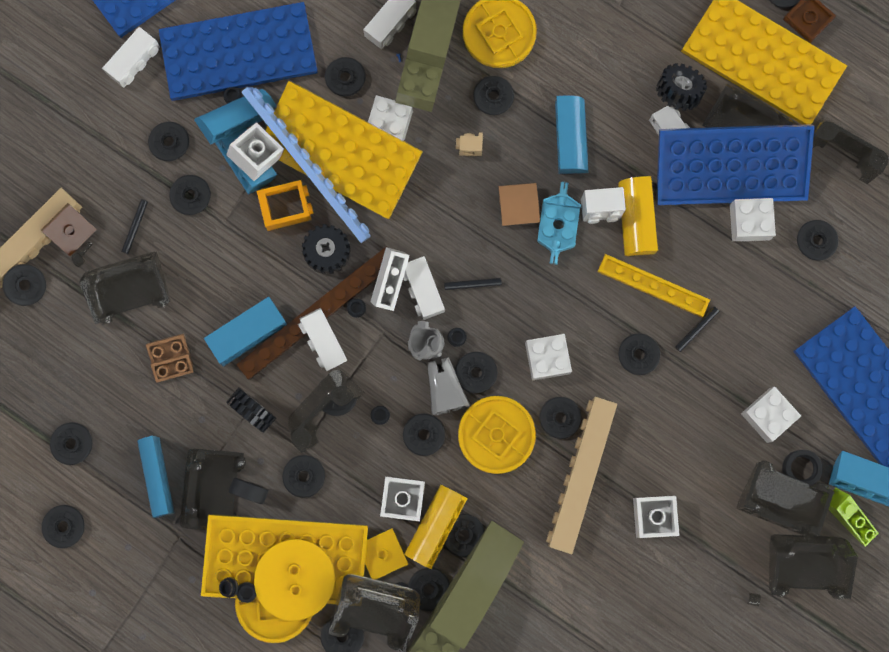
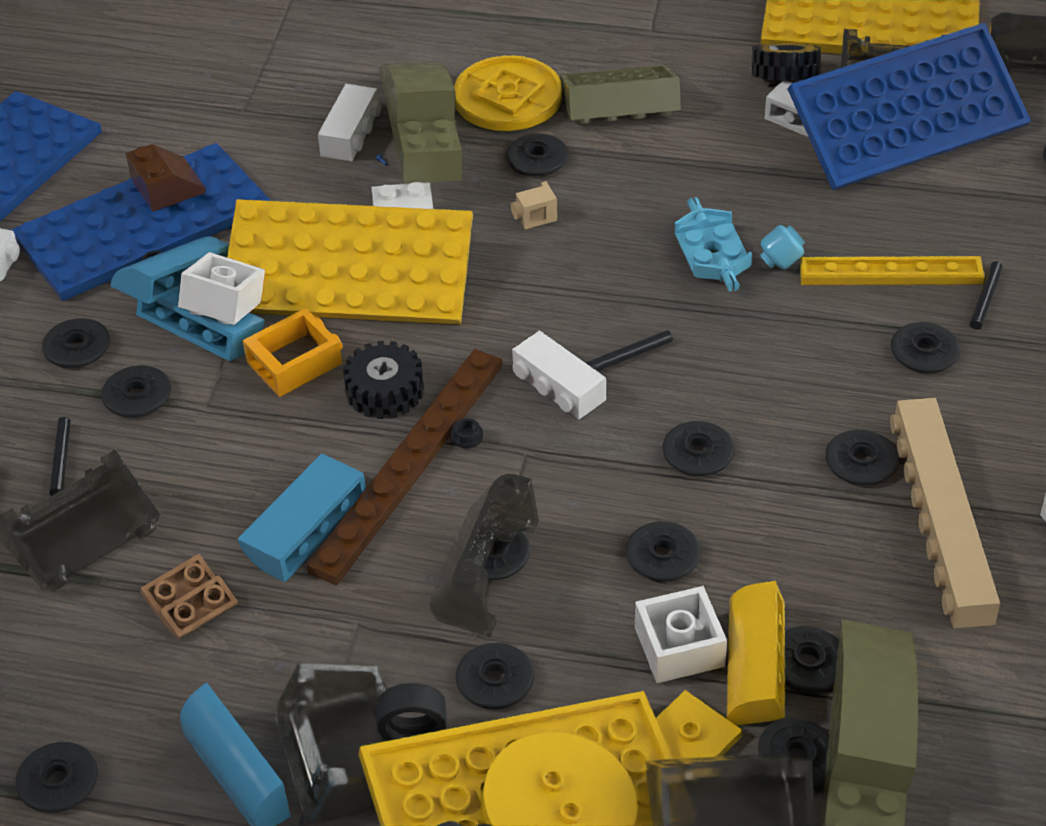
camera: 20 degrees left, 35 degrees down
black wheel [226,387,276,433] -> none
light blue plate [242,87,371,243] -> none
white brick [298,308,347,371] -> none
black wheel [325,57,366,97] -> none
white brick [371,247,410,311] -> none
black plate [371,406,390,425] -> none
light grey helmet [408,321,445,360] -> none
light grey piece [428,357,470,415] -> none
black plate [447,328,467,347] -> none
yellow plate [458,396,536,474] -> none
medium nougat slope [498,183,540,226] -> none
white brick [525,334,572,381] -> none
dark azure brick [555,96,589,174] -> none
white brick [581,187,626,224] -> none
yellow brick [618,176,658,256] -> none
white brick [730,198,776,242] -> none
none -> reddish brown slope [125,144,206,212]
none -> olive slope [560,65,681,124]
none -> medium azure head [760,225,805,270]

